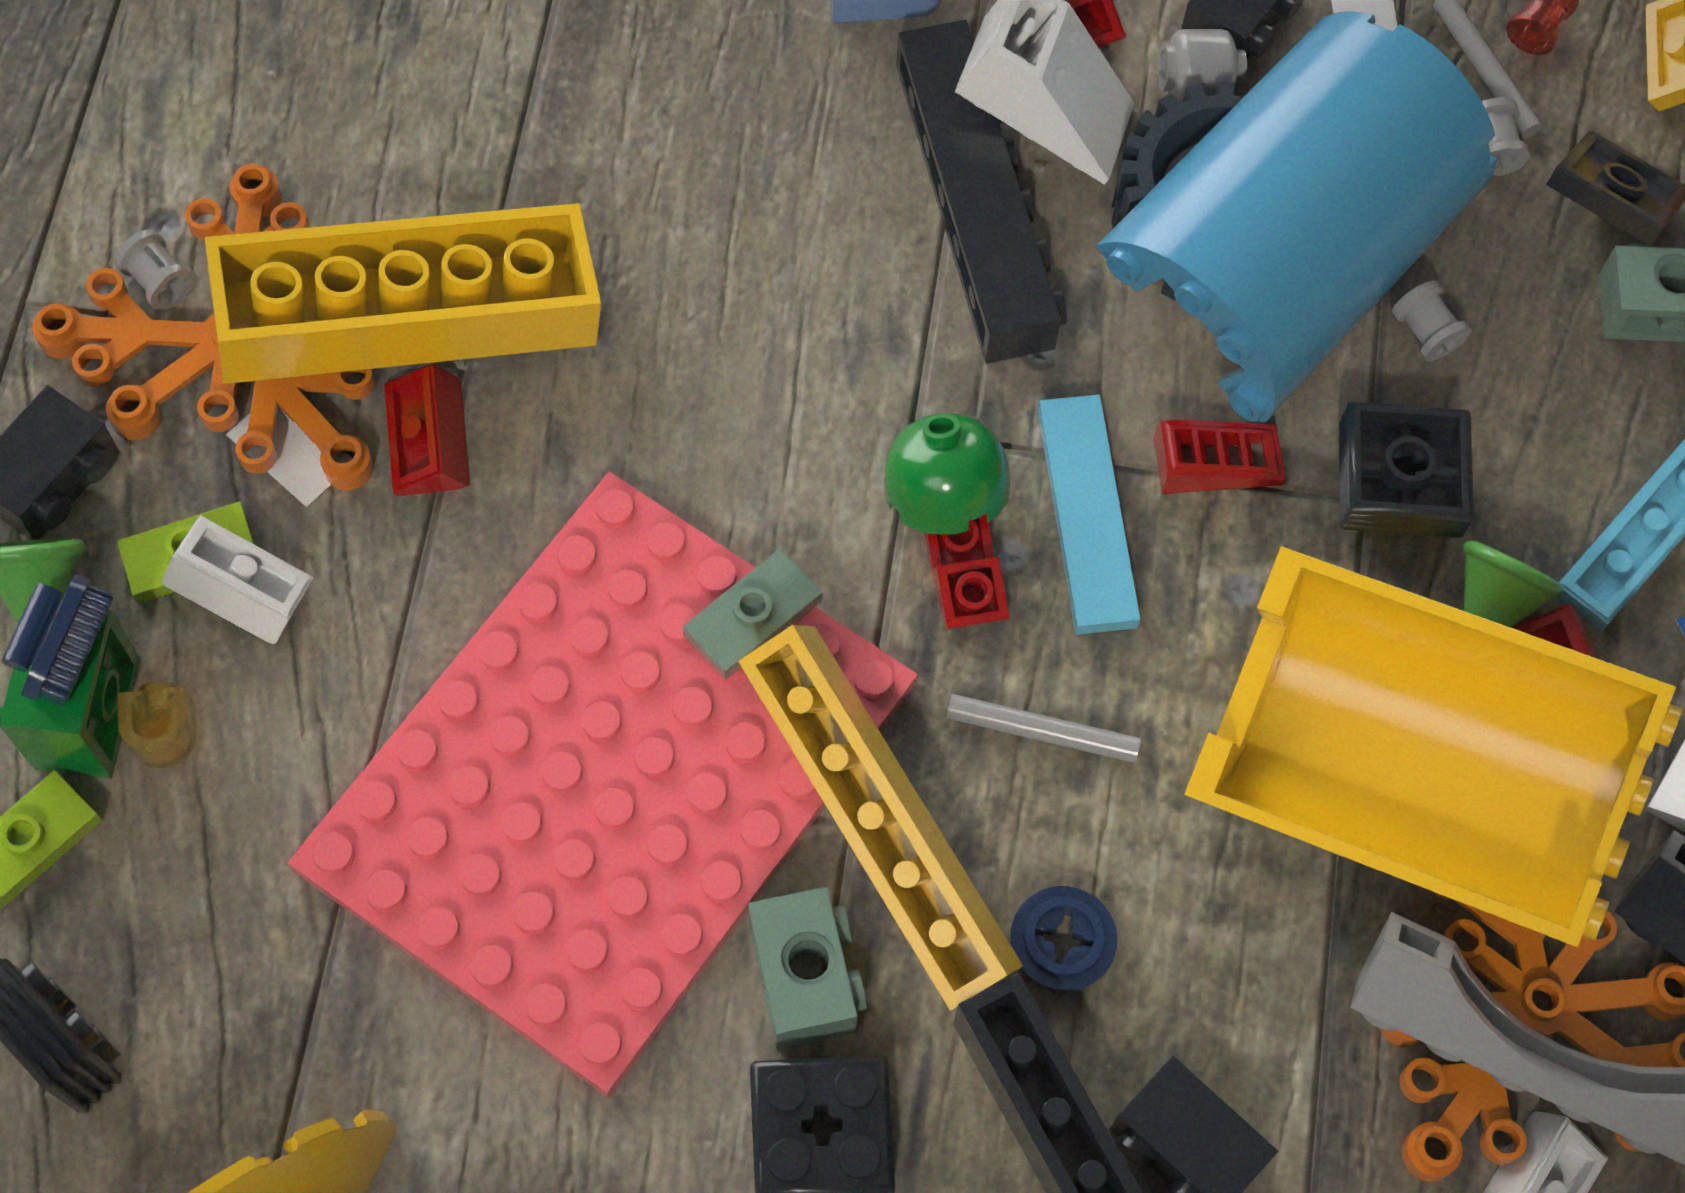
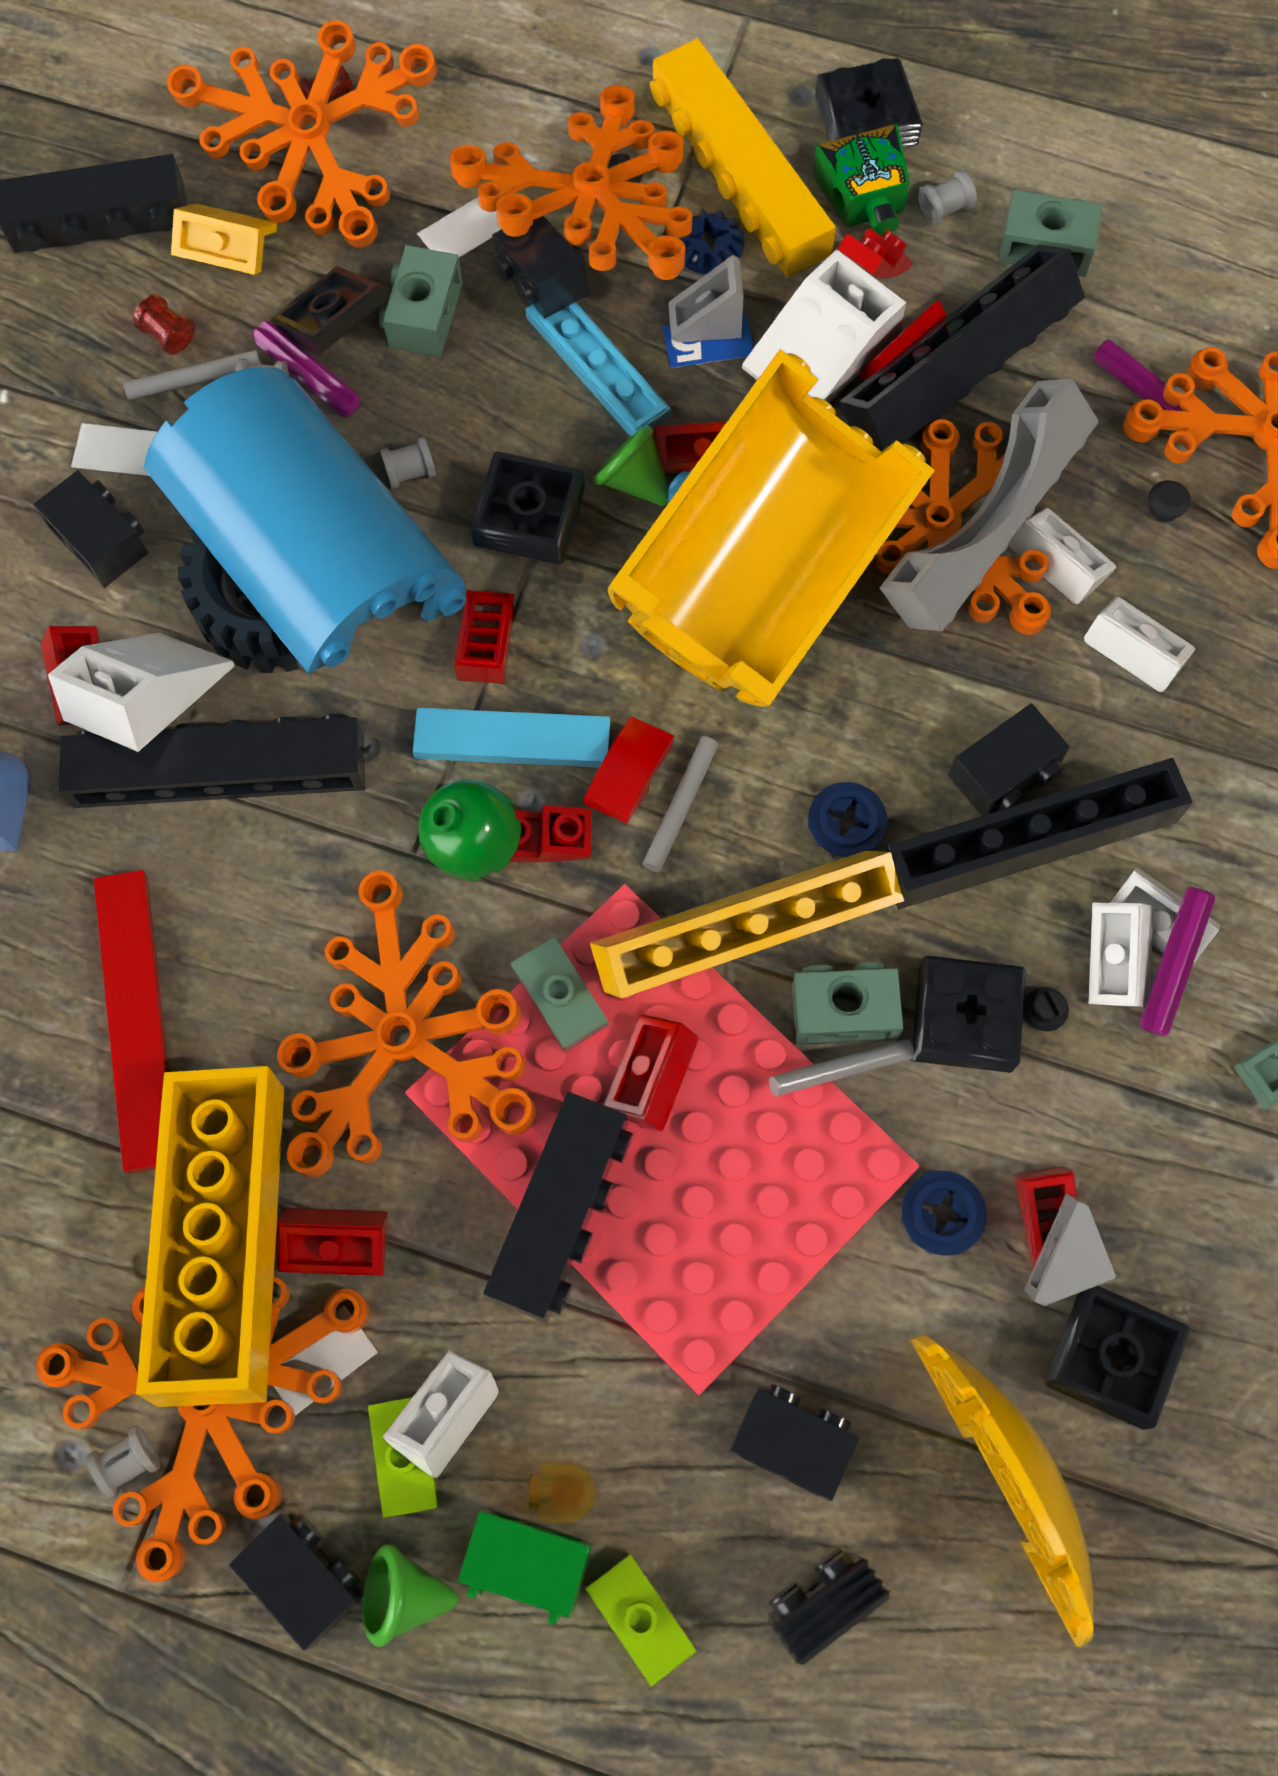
camera: 75 degrees left, 5 degrees up
dark blue piece [1,574,114,706] -> none
light grey head [1157,29,1247,103] -> none
none -> red tile [93,870,169,1174]
none -> magenta axle [252,321,361,417]
none -> orange plant [277,870,536,1178]
none -> black brick [483,1091,634,1323]
none -> red slope [583,716,675,824]
none -> red slope [604,1014,698,1131]
none -> black brick [729,1384,859,1501]
none -> light grey bar [769,1039,914,1097]
none -> dark blue gear [901,1171,987,1257]

